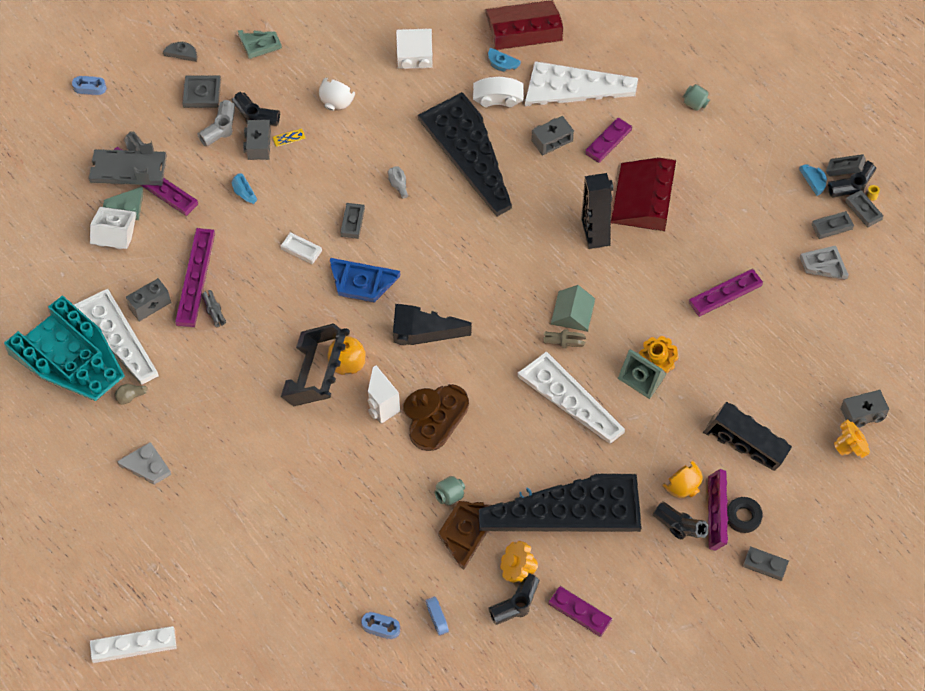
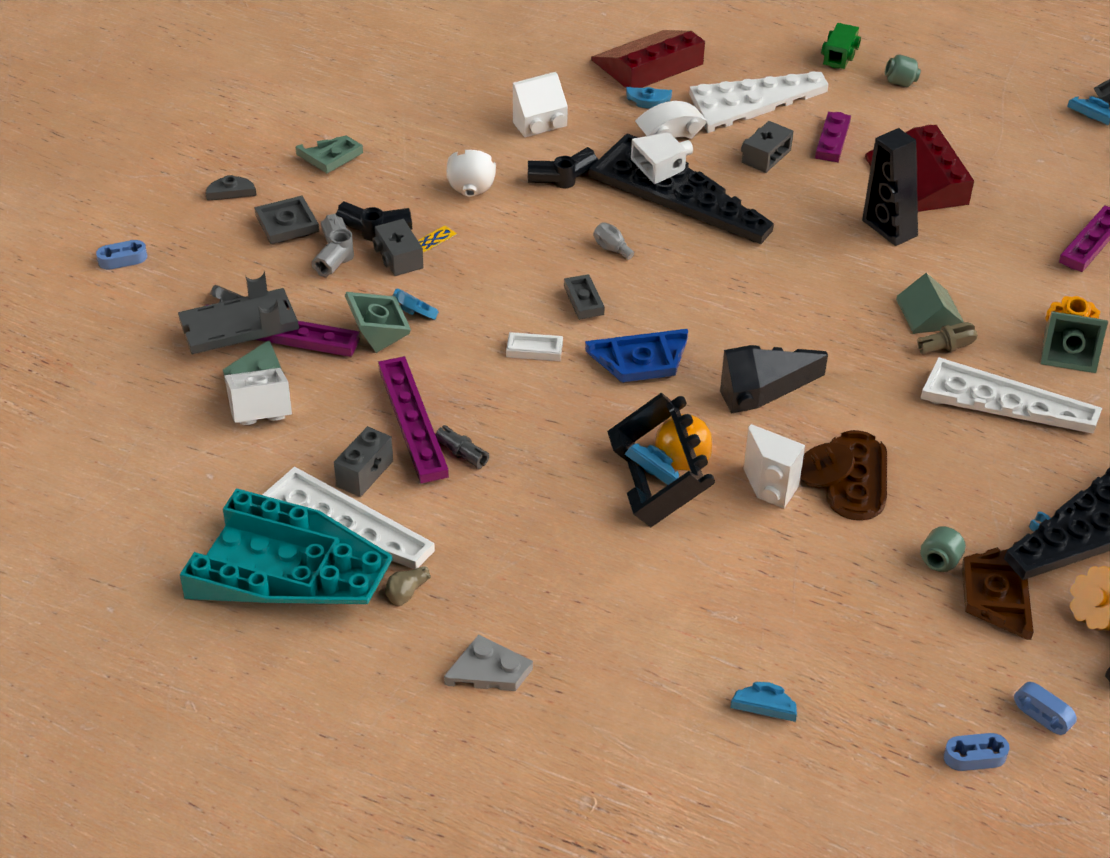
camera: 25 degrees left, 15 degrees down
none -> sand green slope [345,292,411,353]
none -> black piece [528,147,598,189]
none -> dark azure plate [625,443,679,485]
none -> white torso [631,132,693,184]
none -> dark azure plate [730,682,797,722]
none -> green brick [821,23,861,69]

